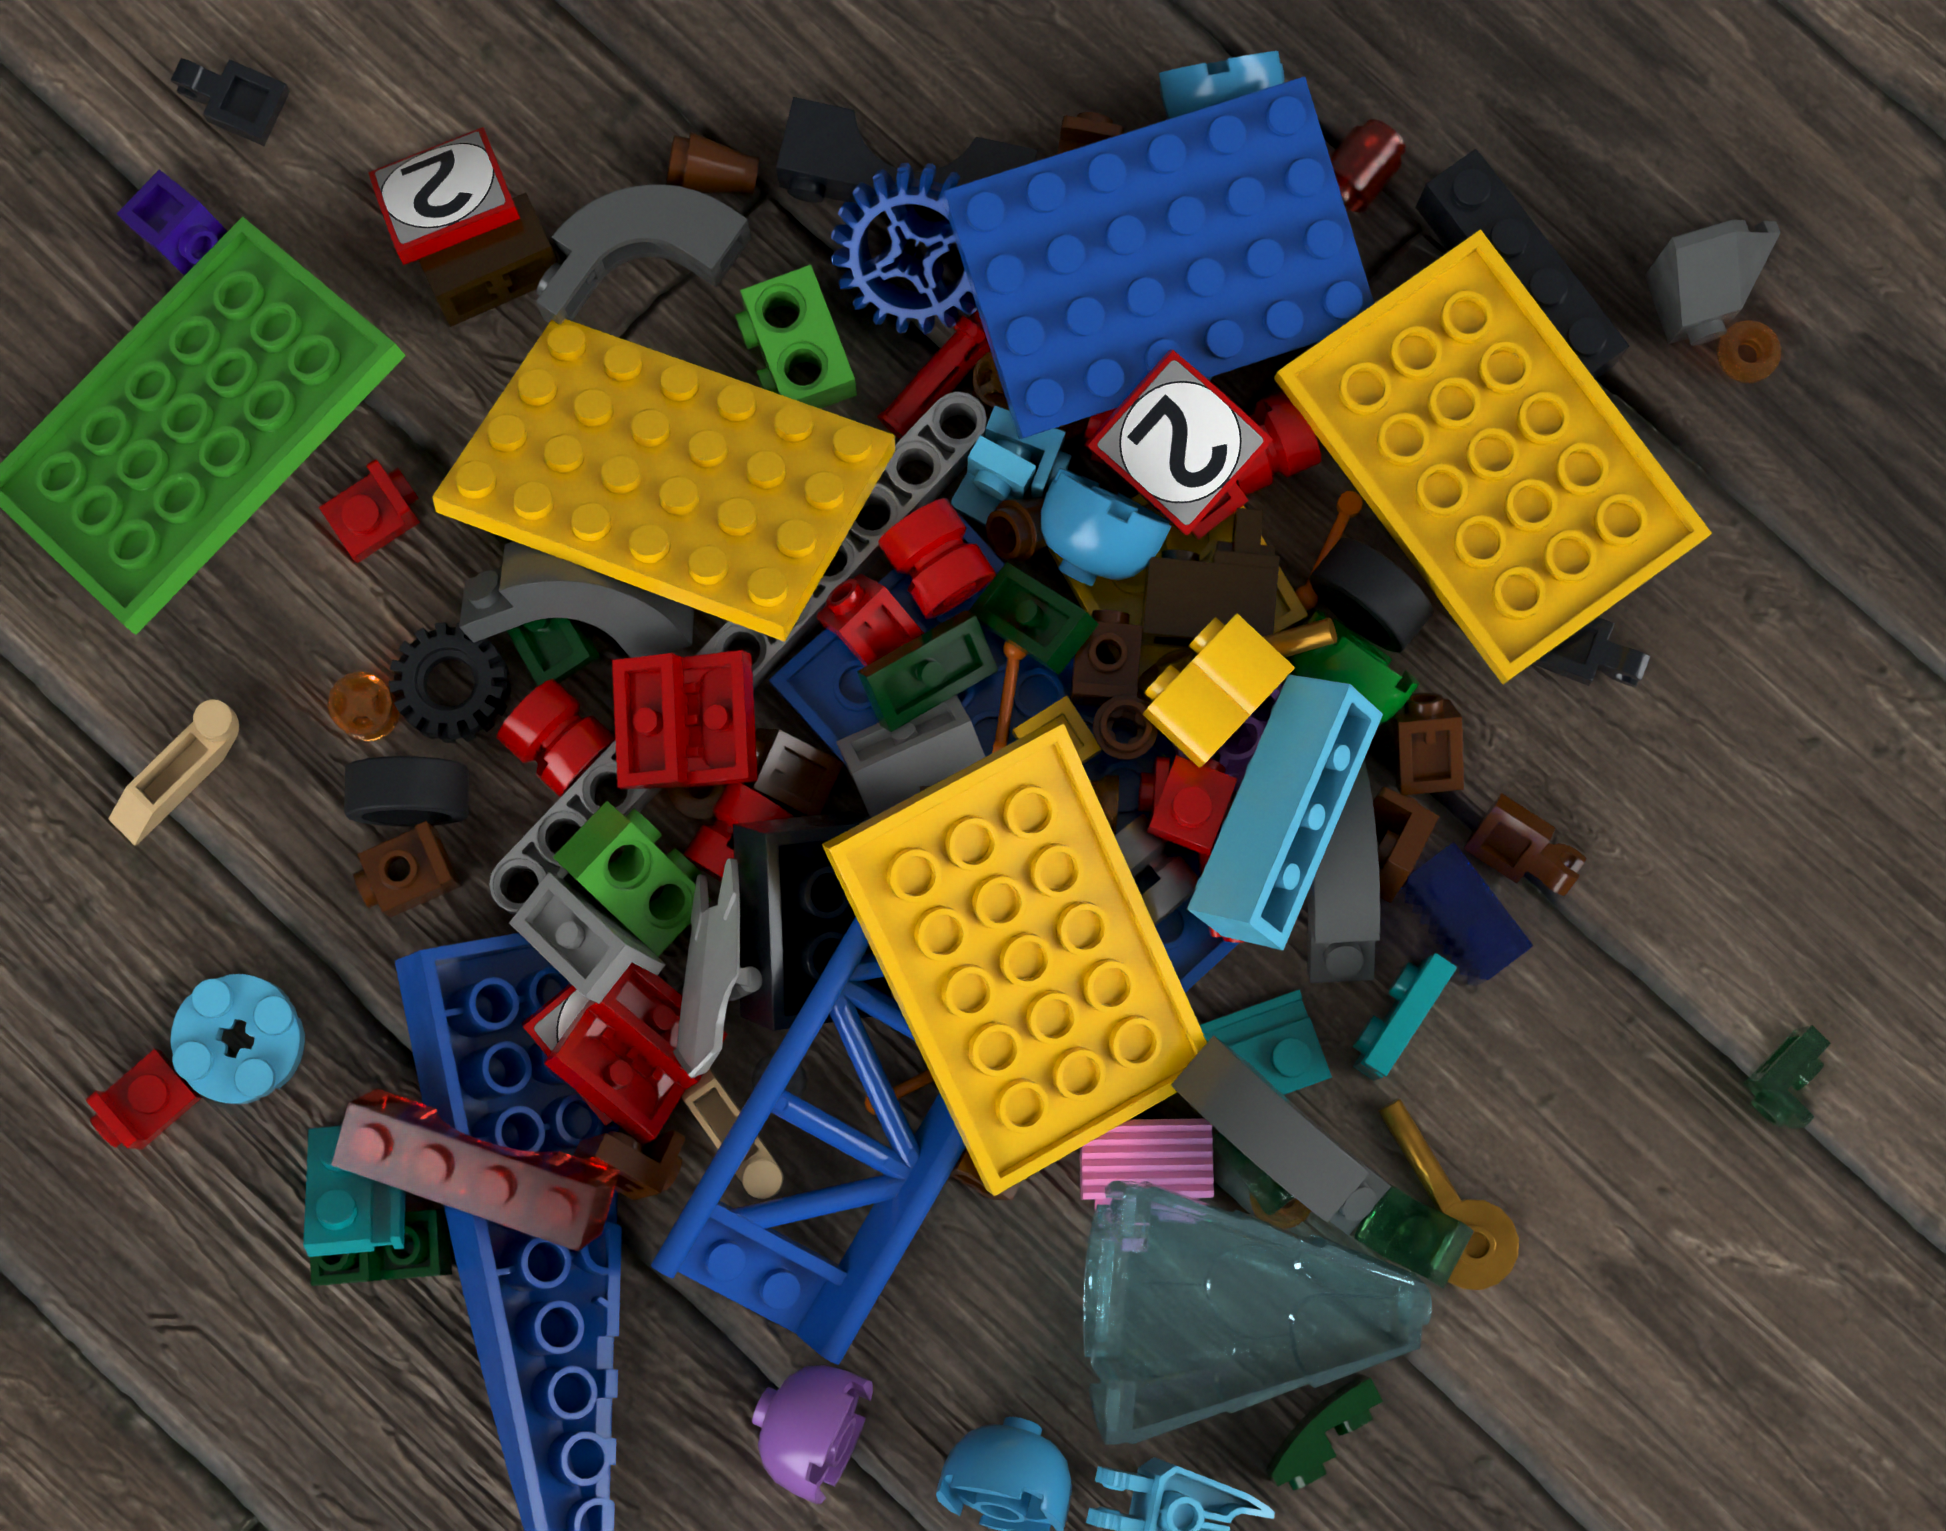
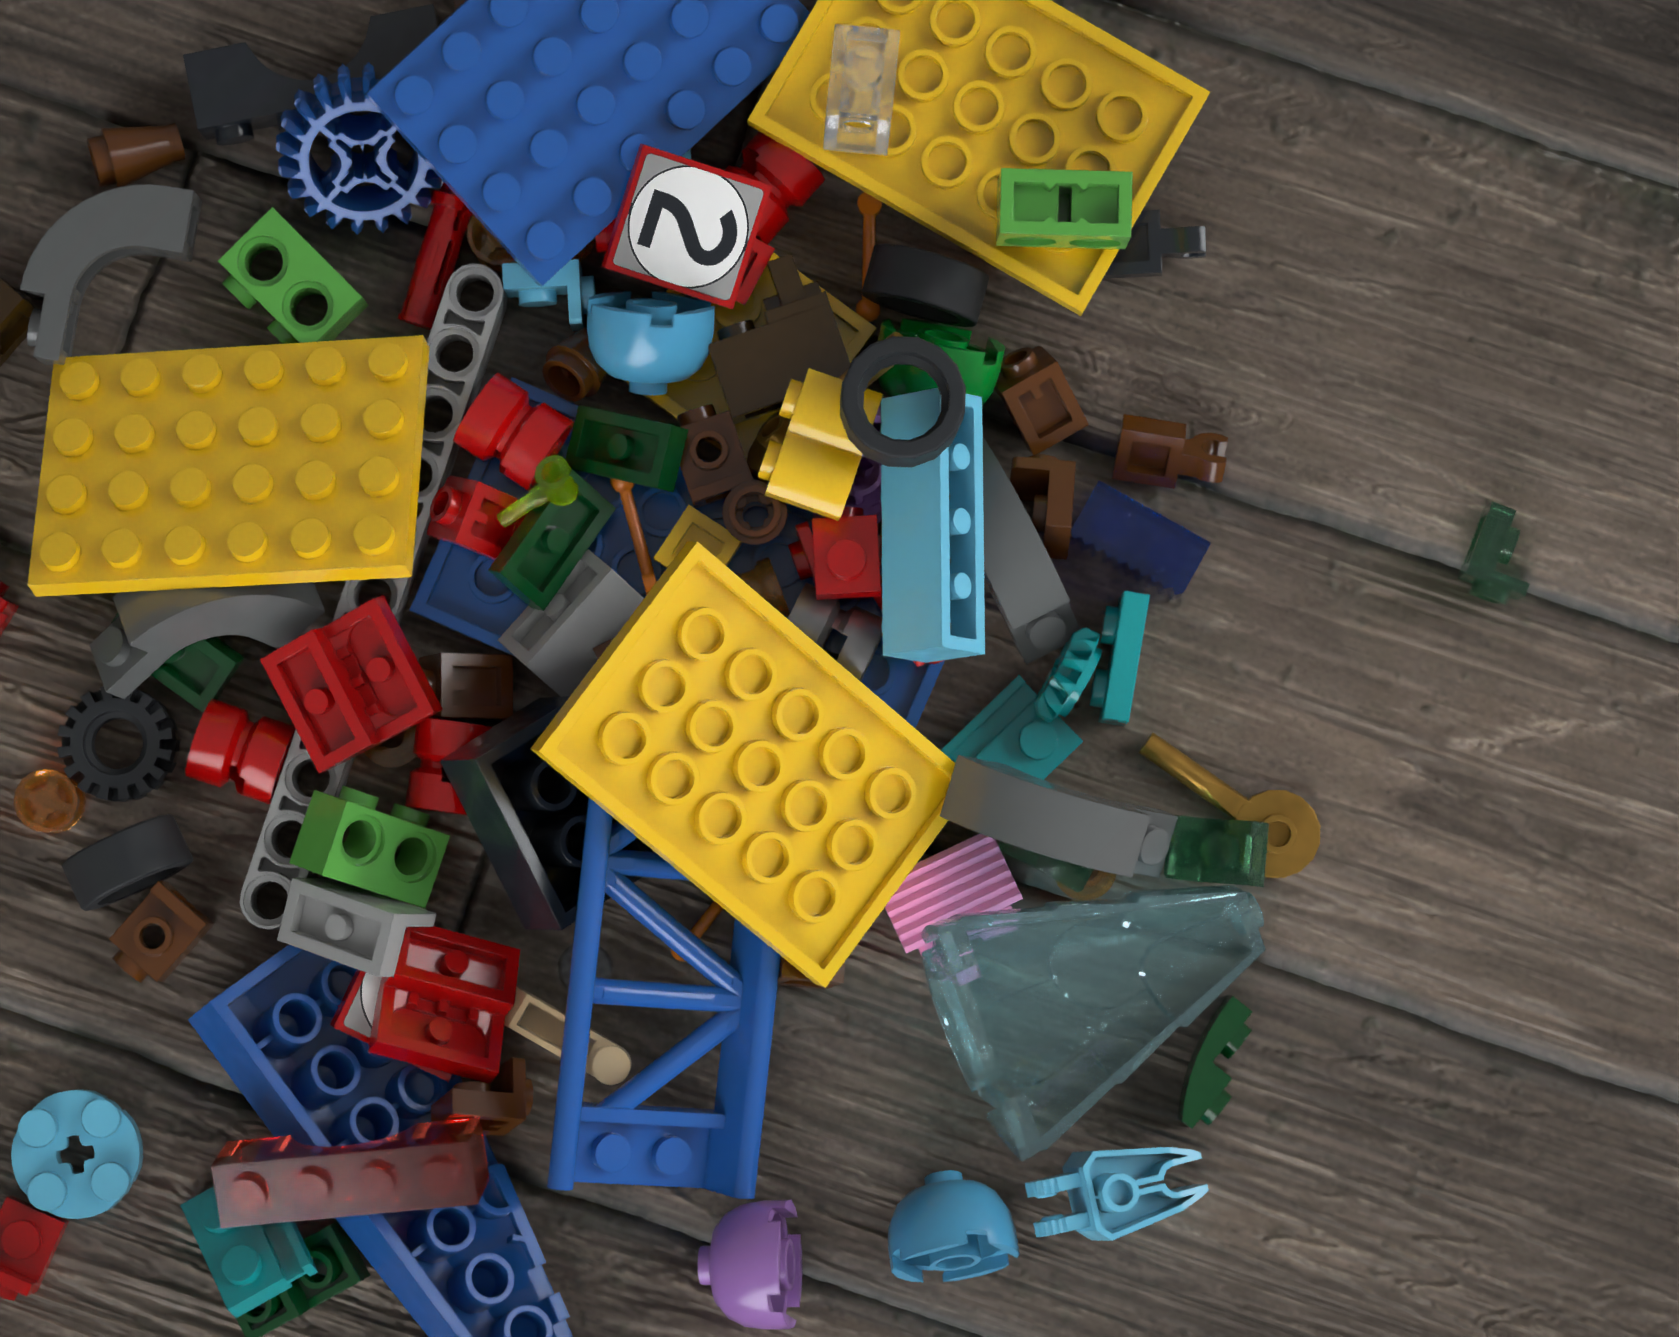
camera: 20 degrees left, 5 degrees up
light grey shield [673,858,762,1078] -> none
medium azure bracket [951,435,1036,527] -> none
none -> clear neon green hand [497,455,578,527]
none -> clear torso [823,24,900,156]
none -> black tyre [840,336,966,468]
none -> bright green brick [996,168,1133,249]
none -> teal gear [1034,627,1102,724]

